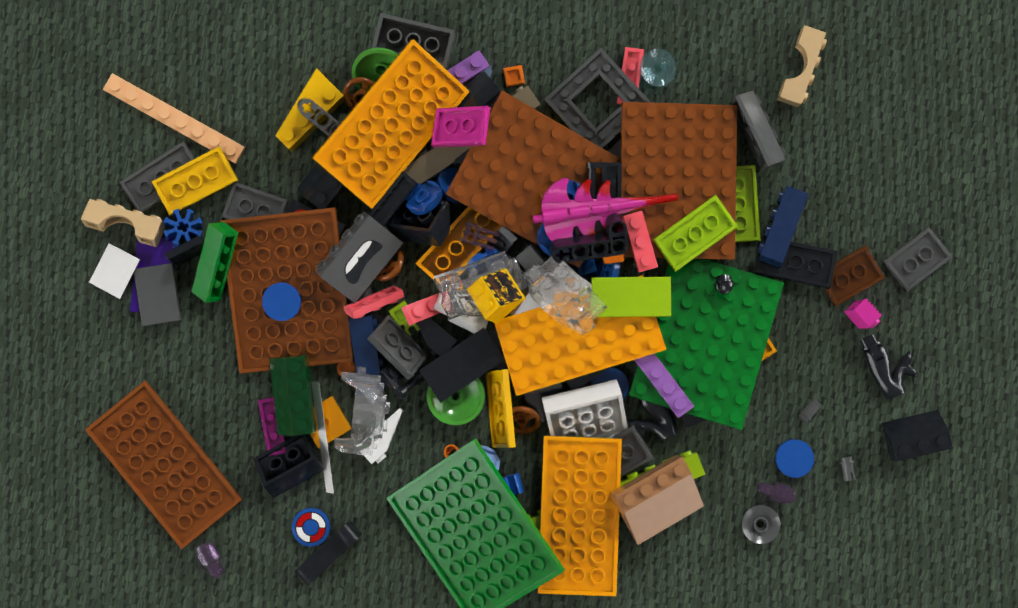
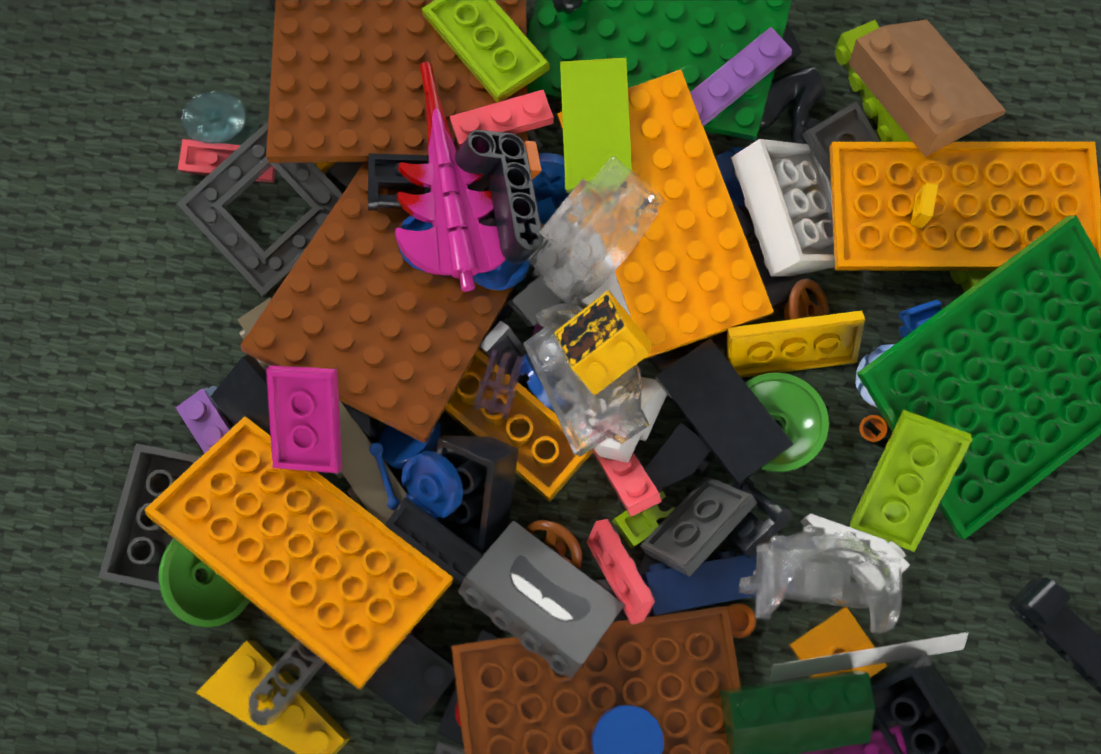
camera: 85 degrees left, 10 degrees down
tile [292,507,331,547] -> none
dark orange piece [343,77,375,109] -> none
orange tile [503,65,525,88] -> none
none -> blue hinge [369,443,400,510]
none -> lime tile [850,410,972,552]
none -> yellow tile [911,183,938,228]

